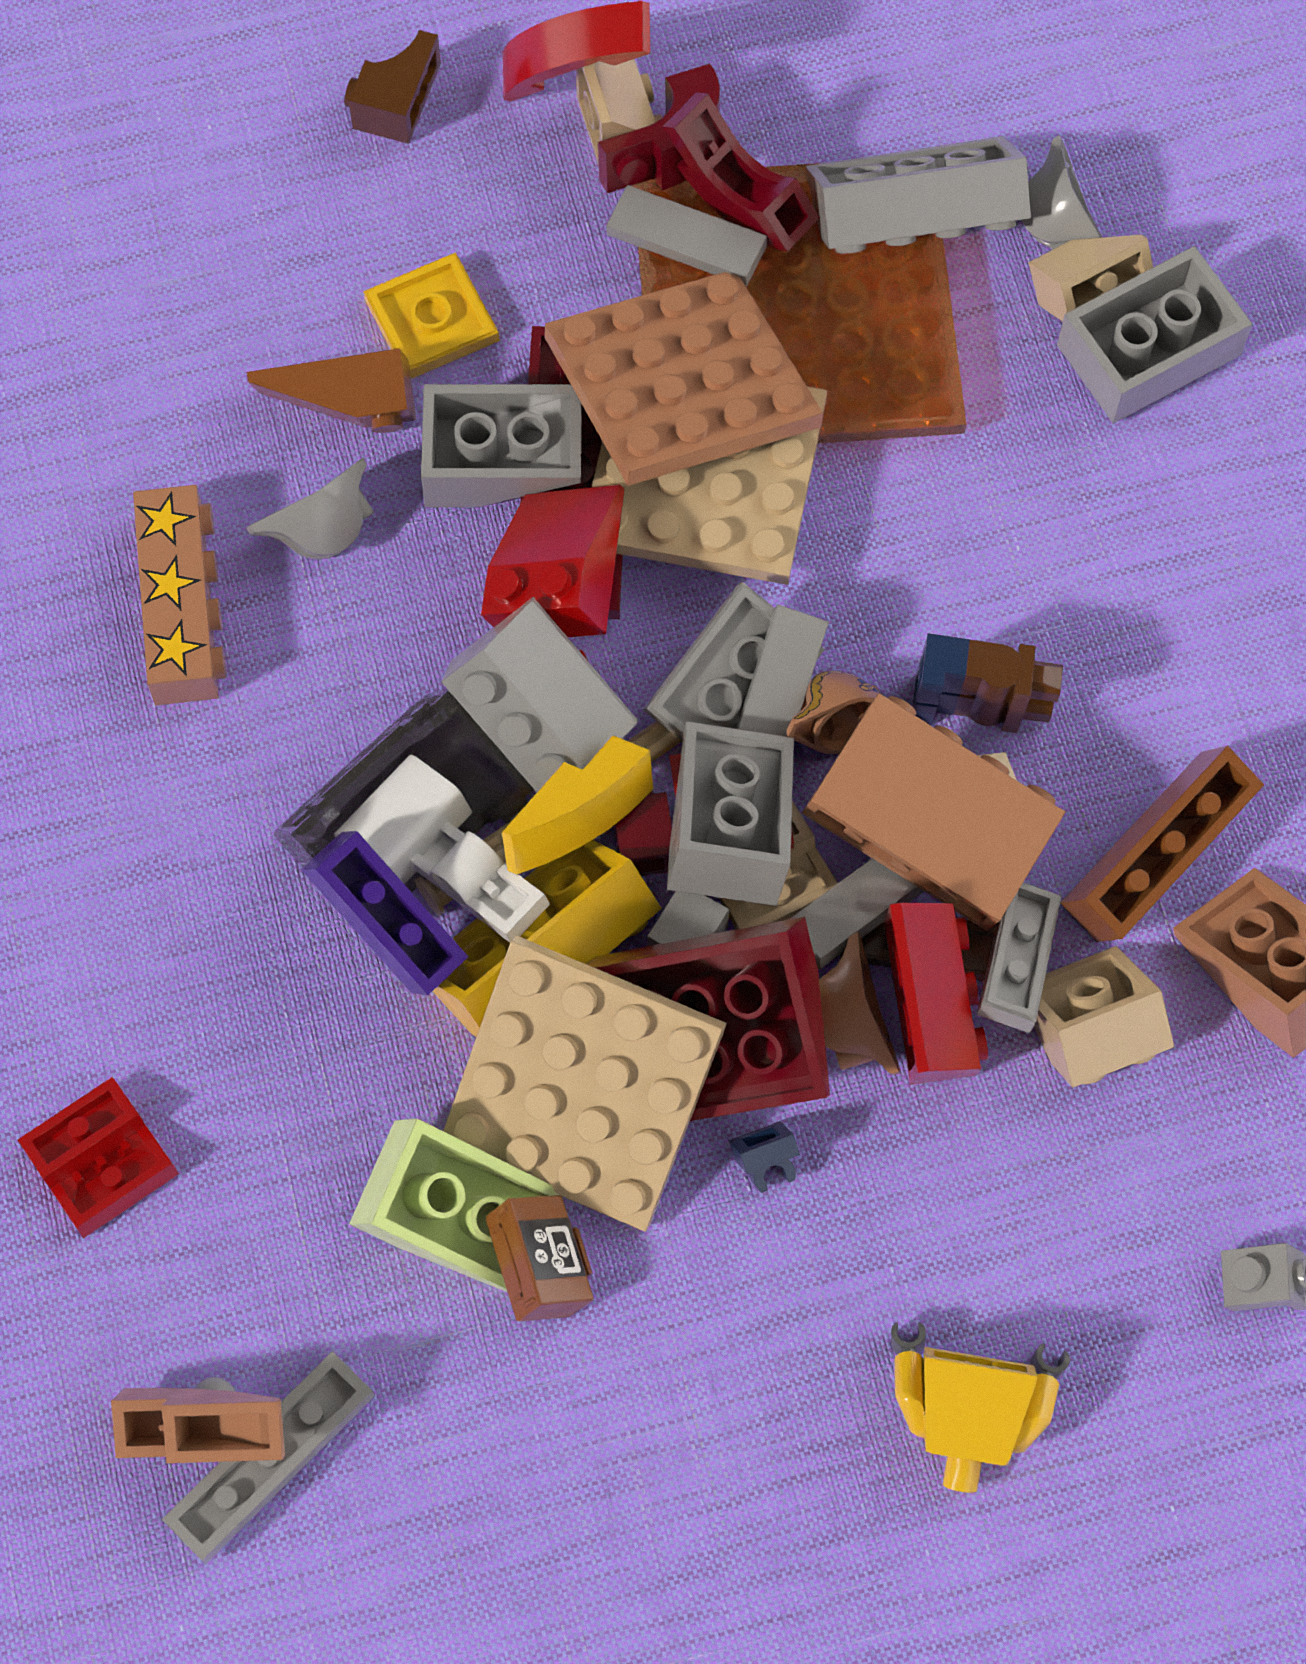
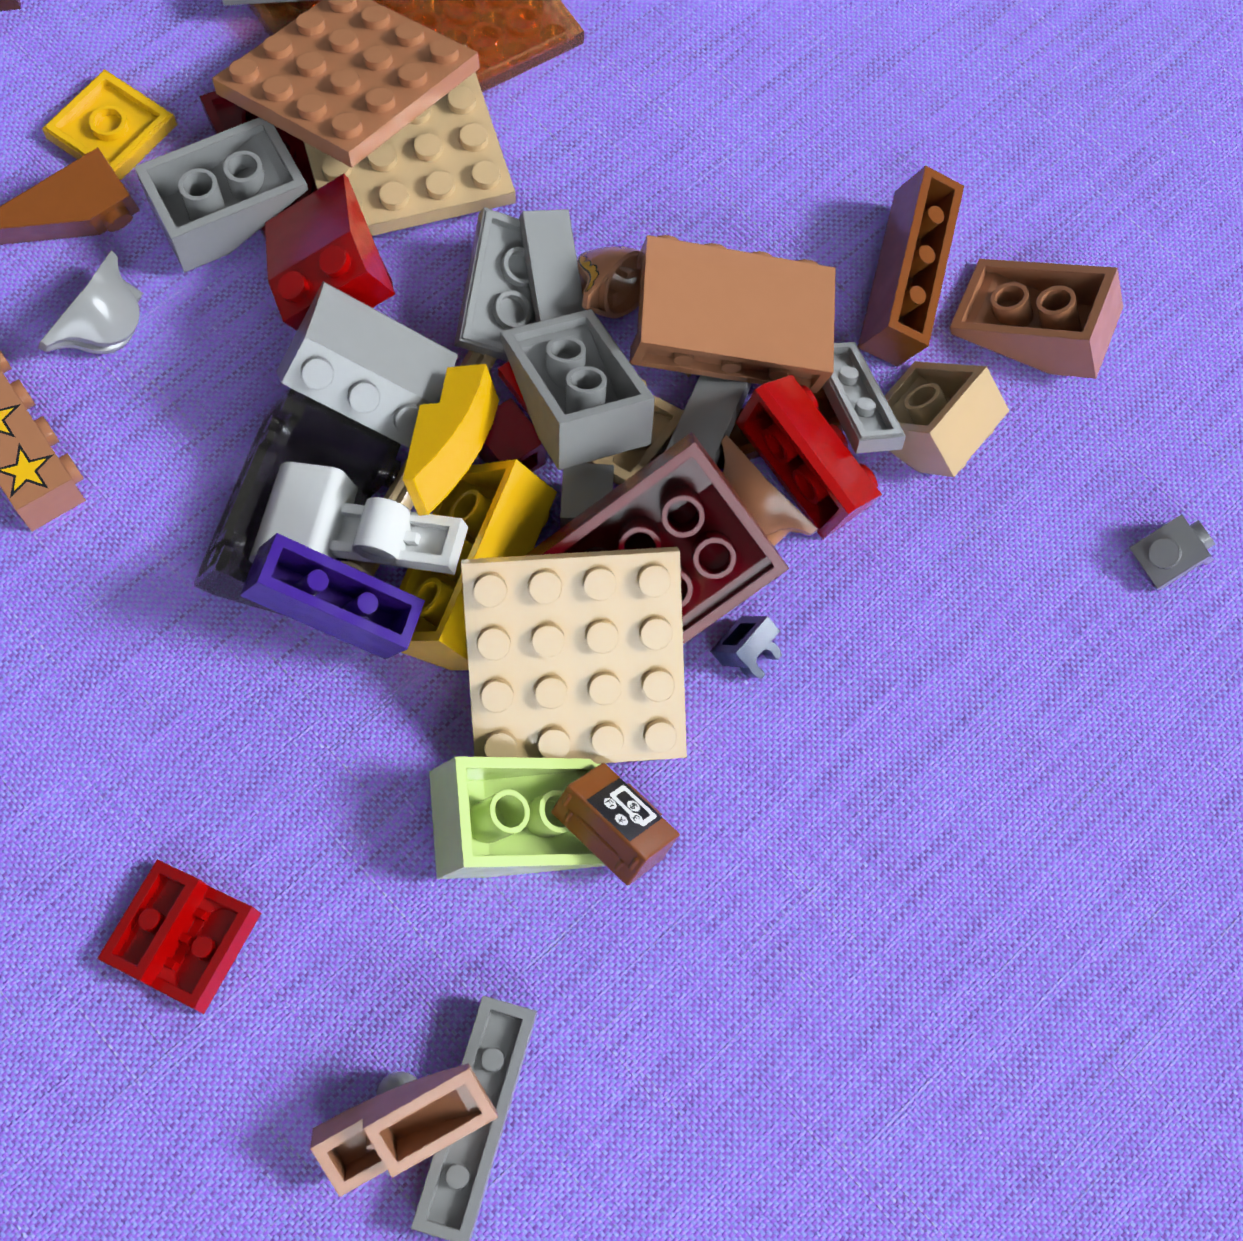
camera: 35 degrees left, 0 degrees up
yellow torso [891,1322,1070,1493] -> none
reddish brown hips [912,633,1063,733] -> none

